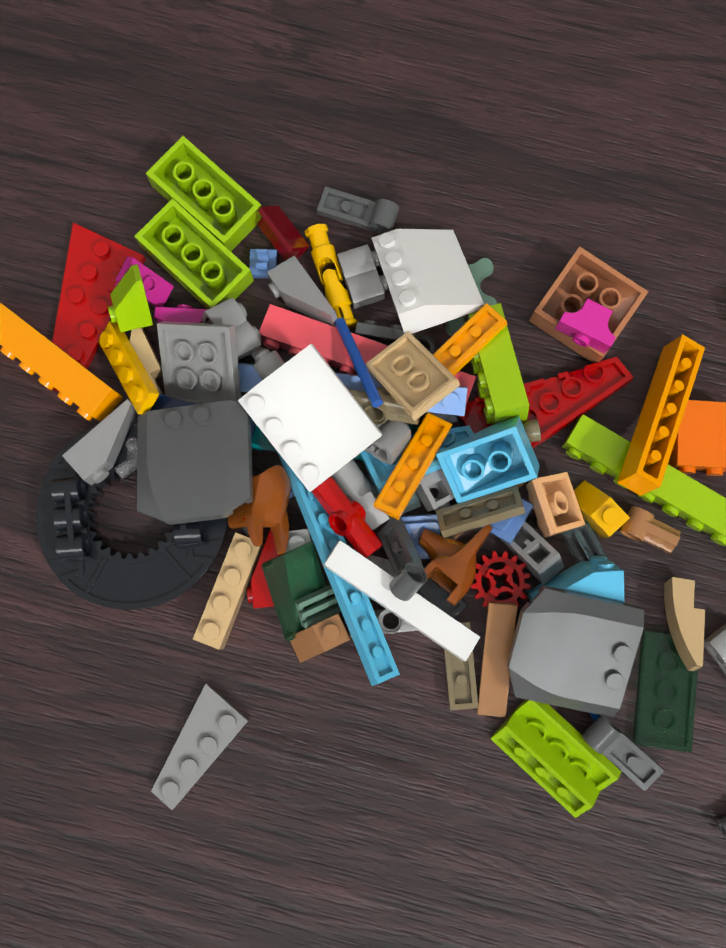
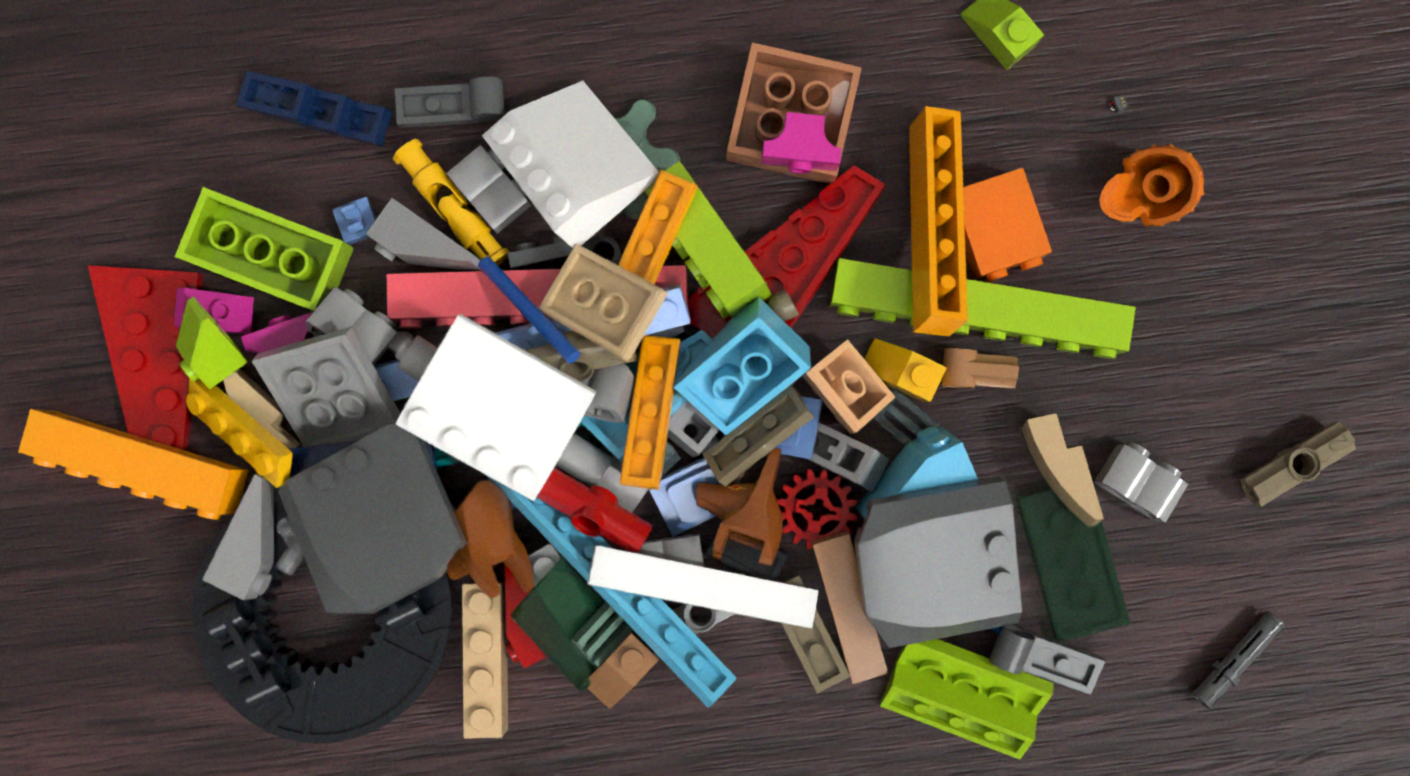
camera: 20 degrees left, 5 degrees up
lime brick [146,136,262,251] -> none
dark red panel [257,205,310,261] -> none
dark grey plate [378,517,427,601] -> none
none -> dark blue slope [236,71,392,147]

